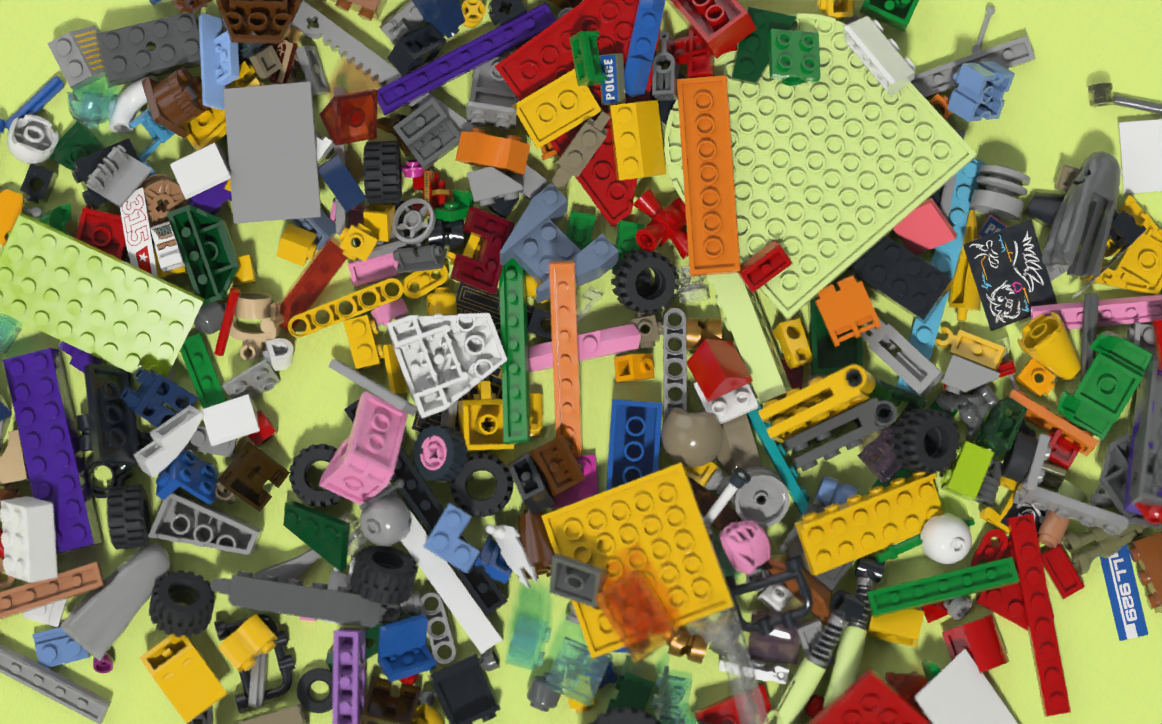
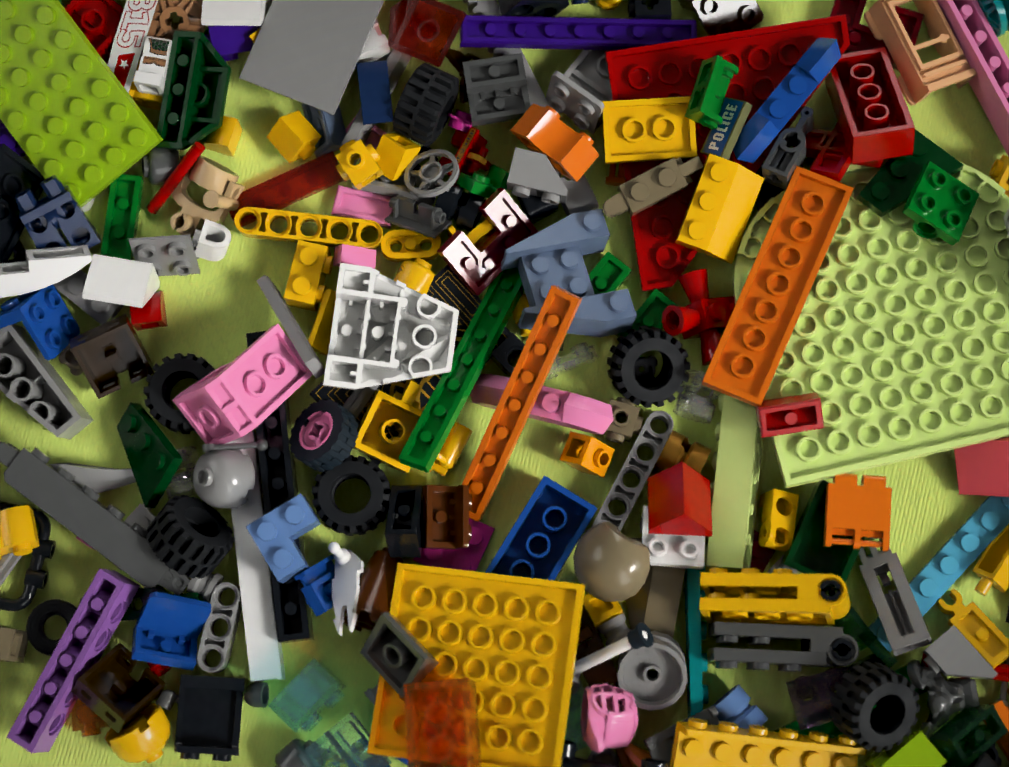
camera: 30 degrees right, 5 degrees down
black brick [845,235,953,324] -> none

